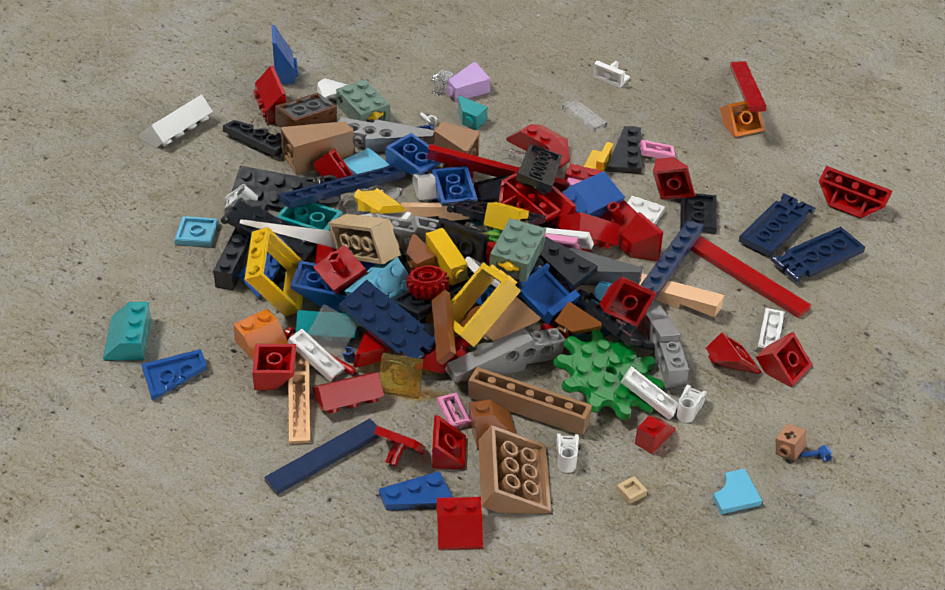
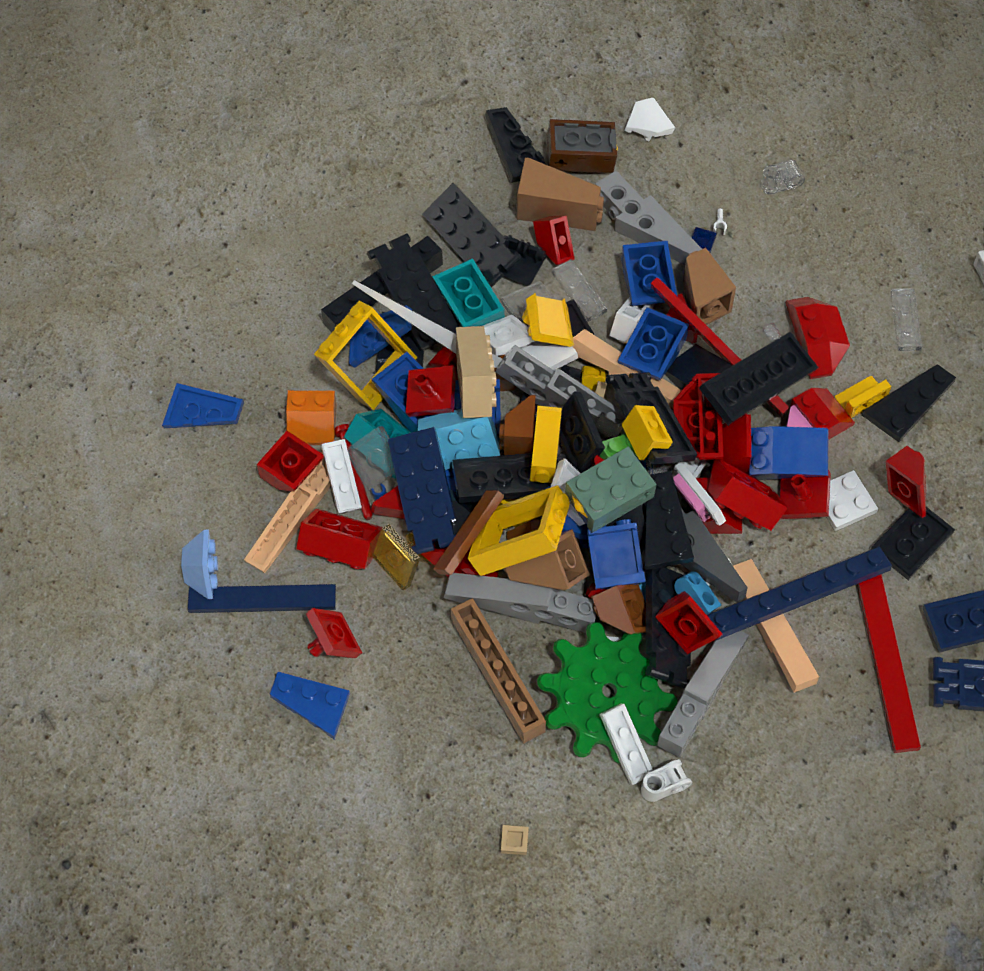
camera: 40 degrees right, 20 degrees up
teal slope [103,301,151,360] -> none
white slope [138,94,213,147] -> none
medium azure tile [174,216,219,247] -> none
white piece [224,184,258,214] -> none
red slope [253,66,286,124] -> none
blue slope [271,25,298,84] -> none
dark blue plate [279,164,406,208] -> none
sand green piece [336,80,390,123] -> none
medium azure tile [343,148,390,175] -> none
red gear [406,265,449,300] -> none
red slope [432,415,466,469] -> none
red slope [436,497,483,550] -> none
bright pink tile [437,393,471,429] -> none
lavender slope [447,62,491,102] -> none
teal slope [458,96,488,130] -> none
dark orange slope [469,399,516,450] -> none
medium nougat slope [478,425,551,514] -> none
white piece [556,433,579,473] -> none
red slope [619,212,664,261] -> none
red slope [635,415,676,454] -> none
bright pink tile [639,140,676,158] -> none
red slope [705,332,762,374] -> none
medium azure tile [713,469,762,514] -> none
red slope [756,332,813,387] -> none
white tile [757,308,785,352] -> none
nougat brick [775,423,806,460] -> none
blue hand [801,445,832,462] -> none
none -> light blue slope [181,529,218,599]

